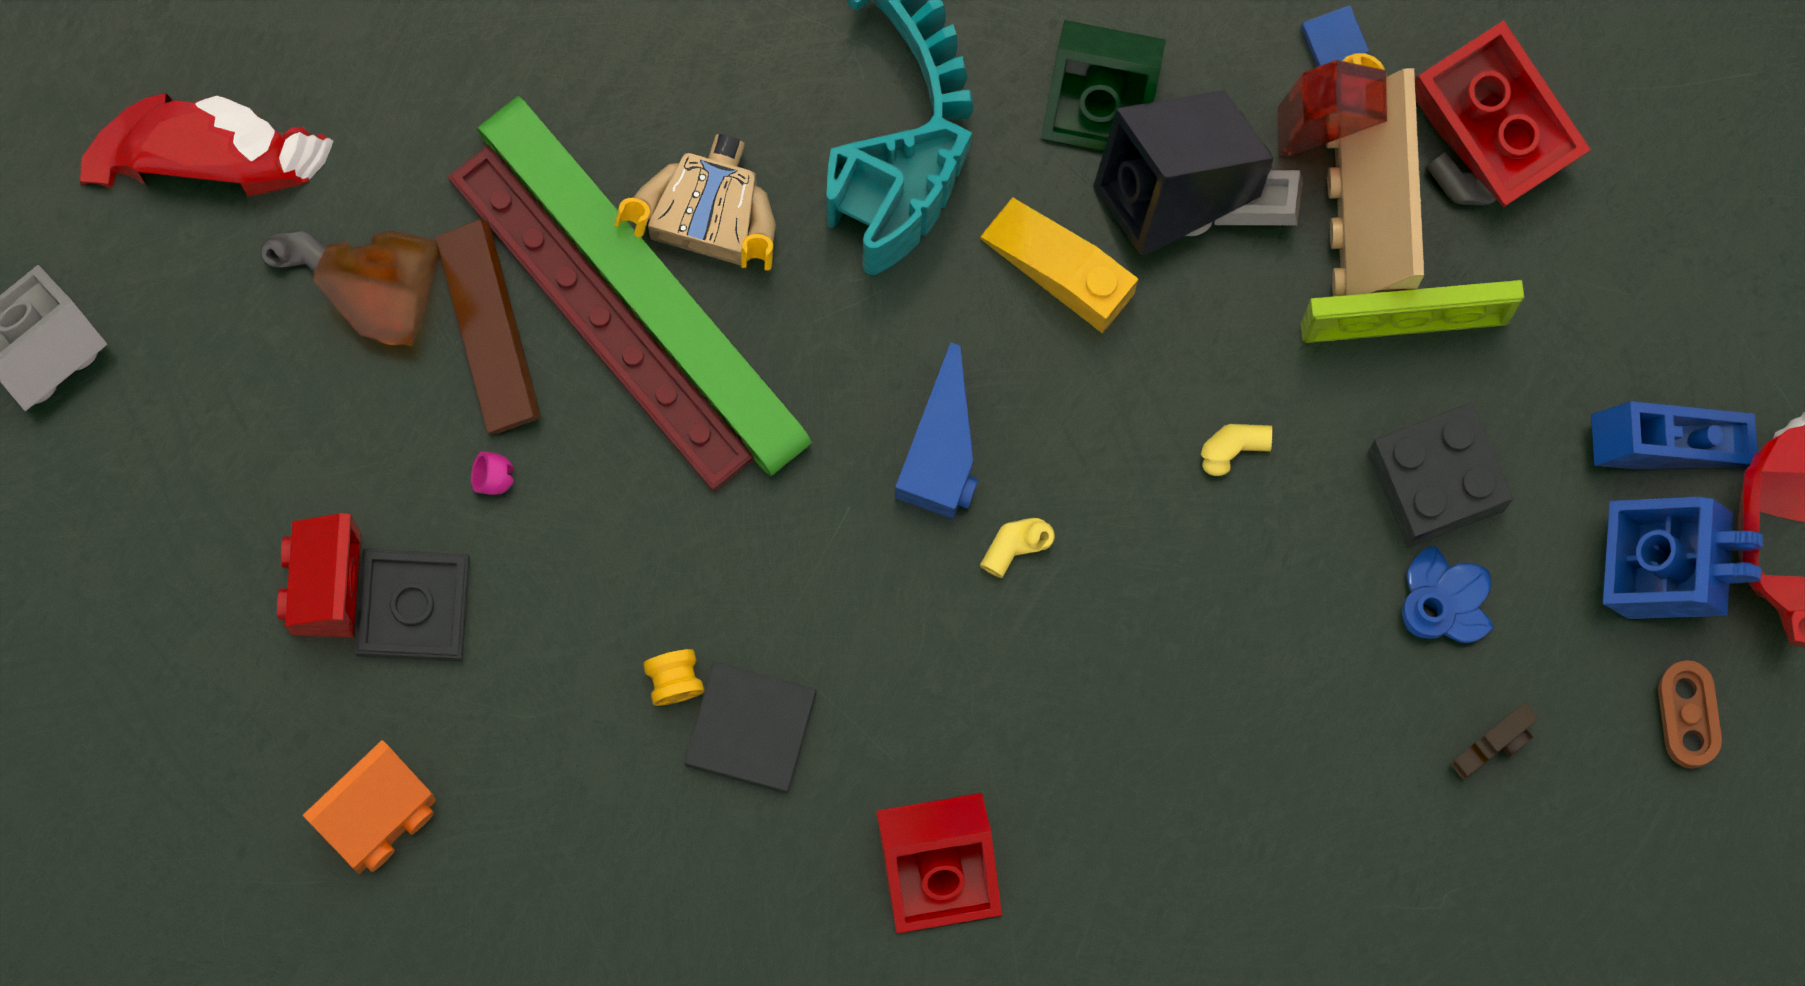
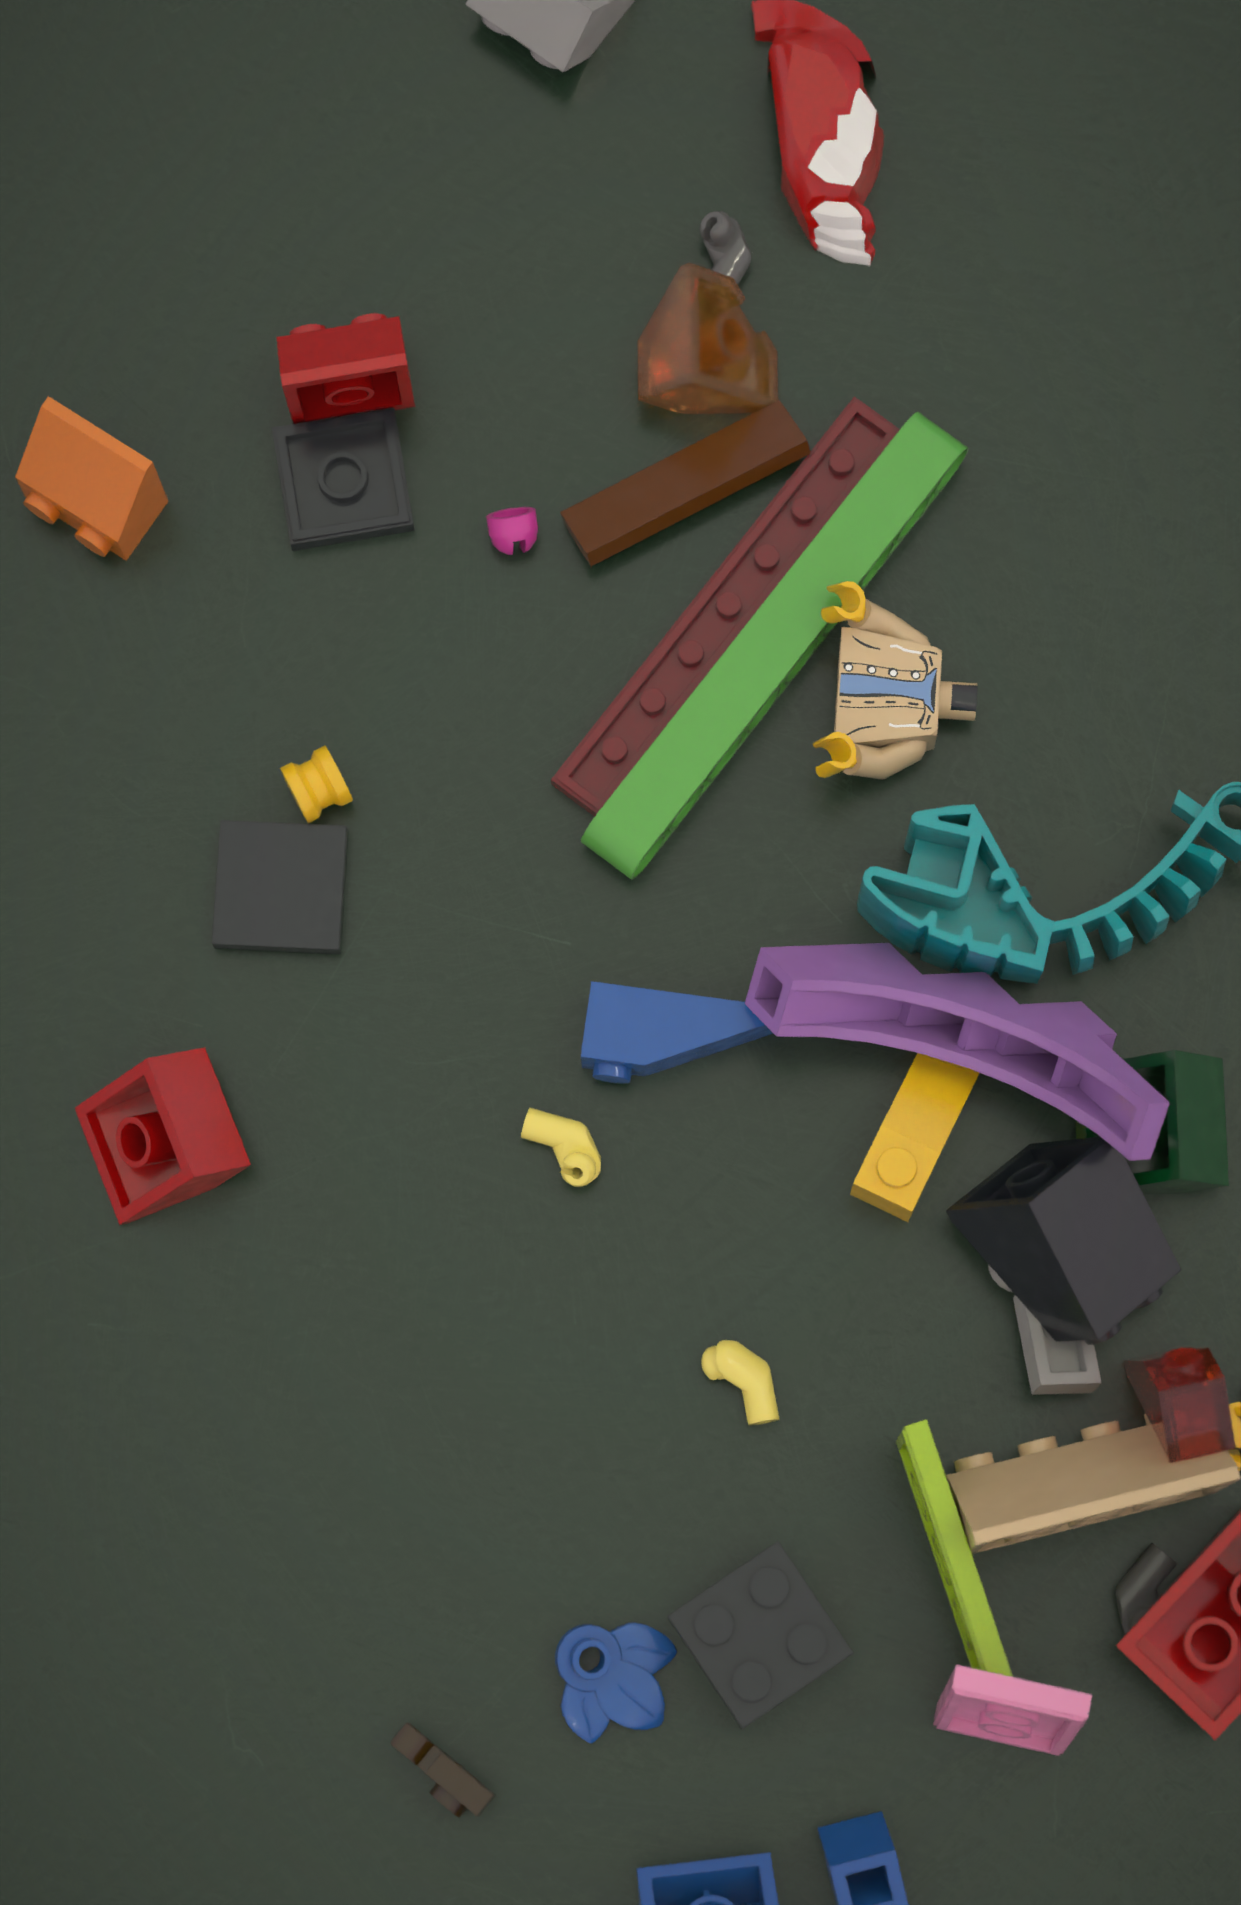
camera: 85 degrees right, 0 degrees up
none -> medium lavender arch [745,943,1170,1161]
none -> bright pink tile [933,1665,1092,1756]

